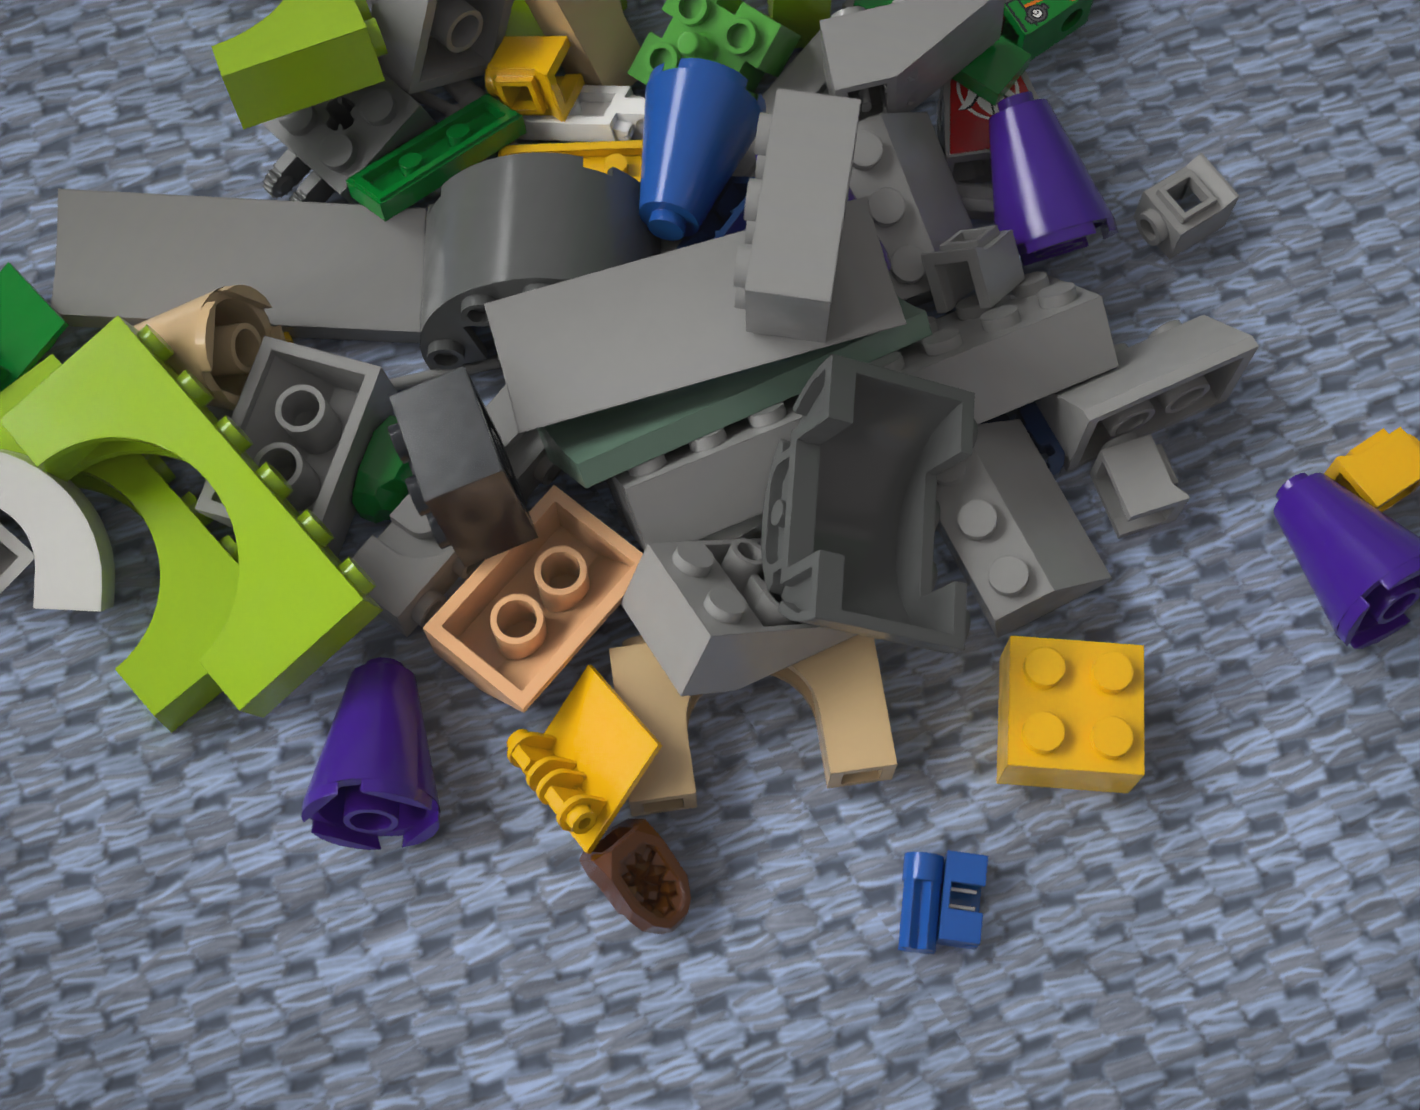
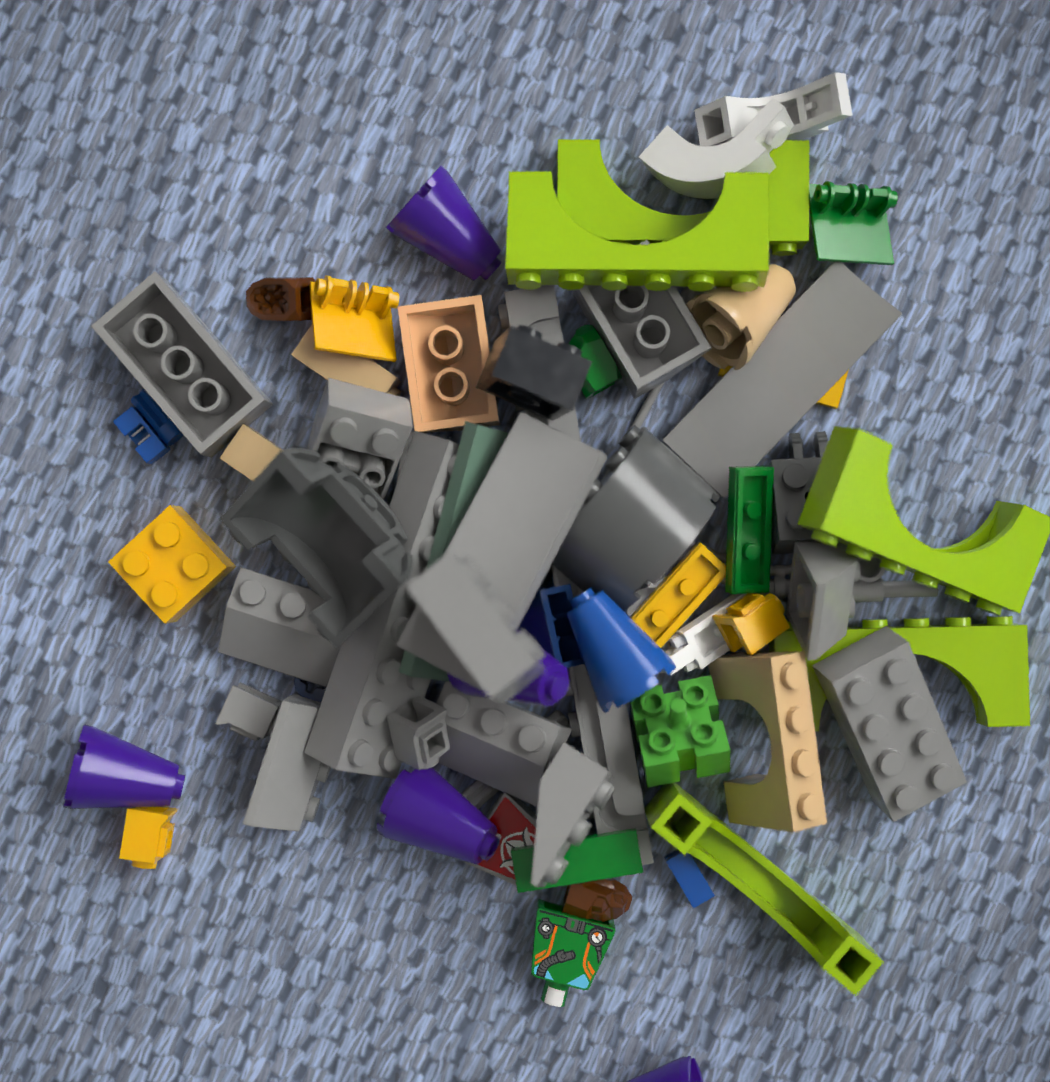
camera: 130 degrees right, 20 degrees up
light grey window [1133,153,1239,260] -> none
none -> light grey brick [91,271,274,458]

